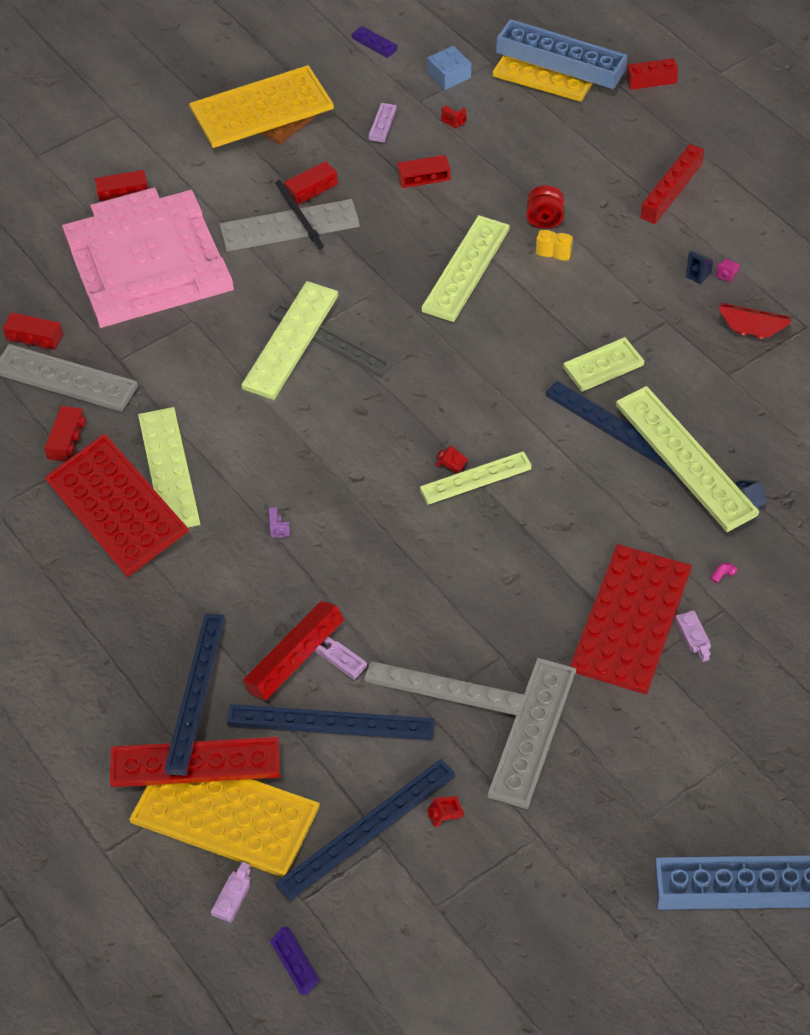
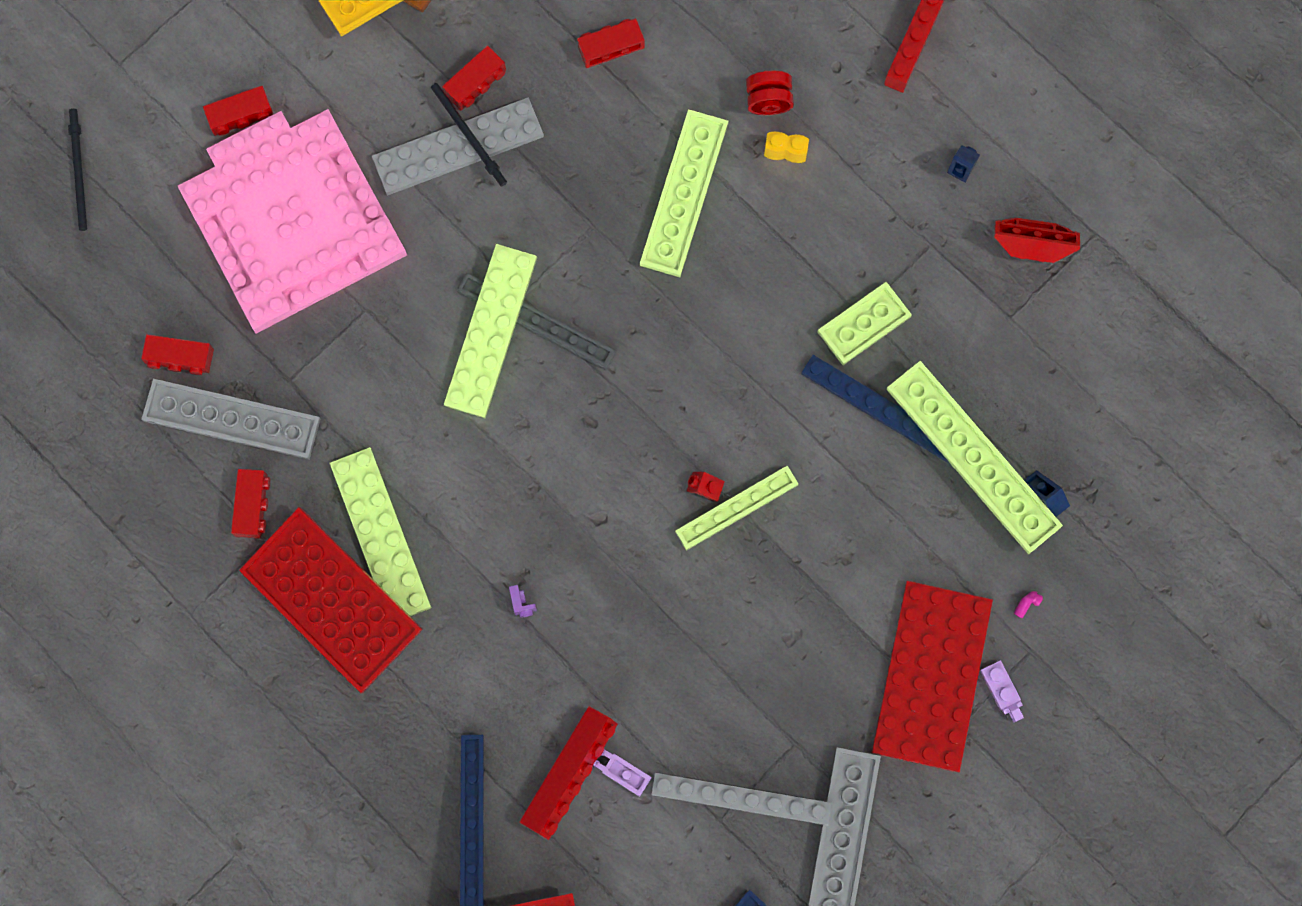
camera: 10 degrees left, 25 degrees up
dark blue plate [227,704,435,740] -> none
dark pink bracket [715,259,741,282] -> none

